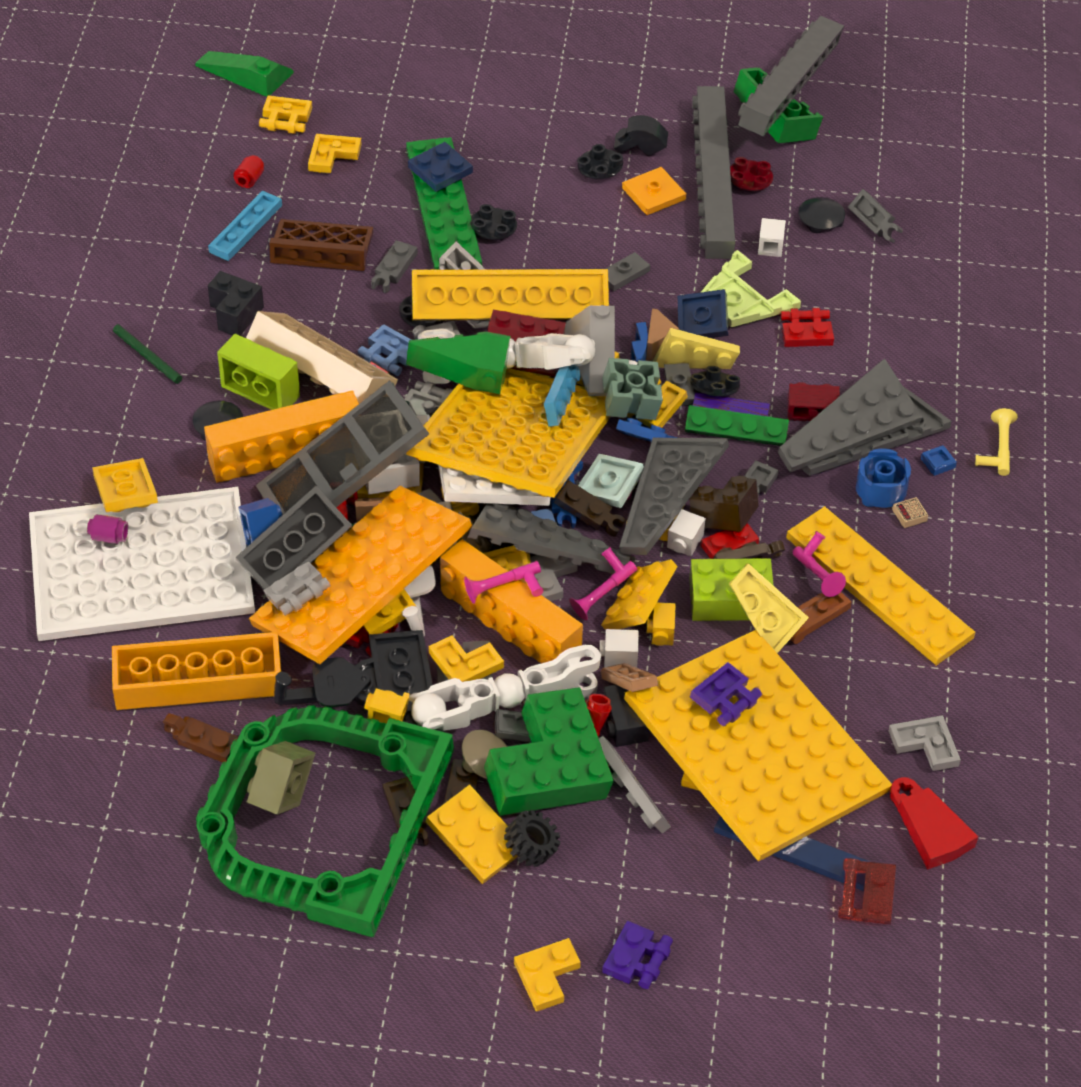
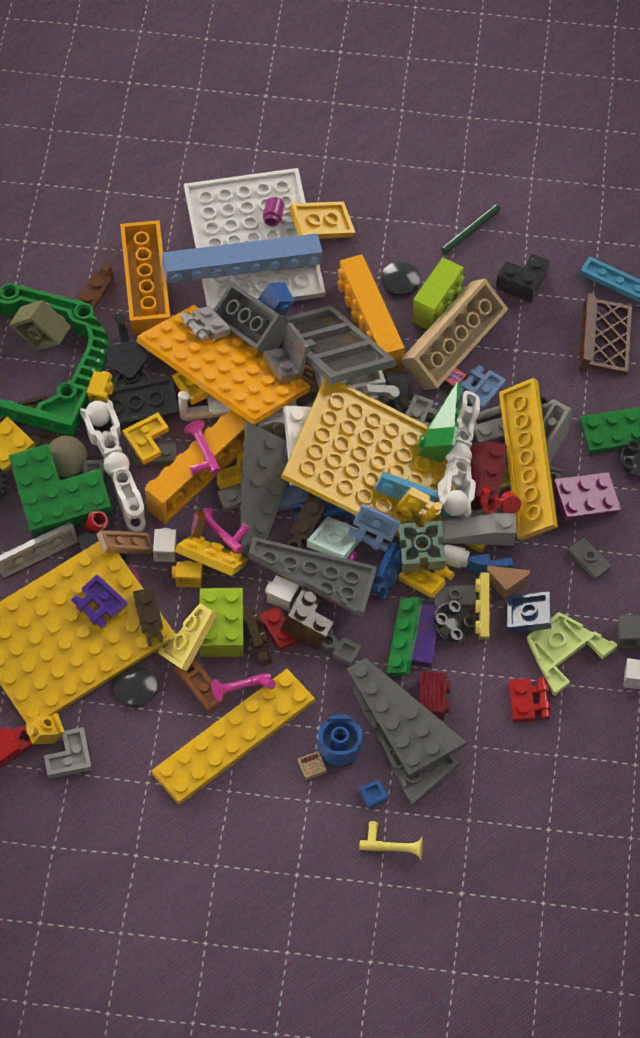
camera: 90 degrees right, 10 degrees up
dark grey plate [371,240,418,293] -> none
none -> yellow brick [26,713,64,745]
none -> black dish [114,666,157,708]
none -> dark brown plate [133,587,163,646]
none -> medium blue brick [161,233,323,284]
none -> reddish brown tile [191,510,206,538]
none -> flat silver bracket [263,323,309,382]
none -> medium blue plate [347,503,401,552]
none -> yellow plate [395,487,442,526]
none -> red leg [479,487,521,514]
none -> plate [552,472,621,520]

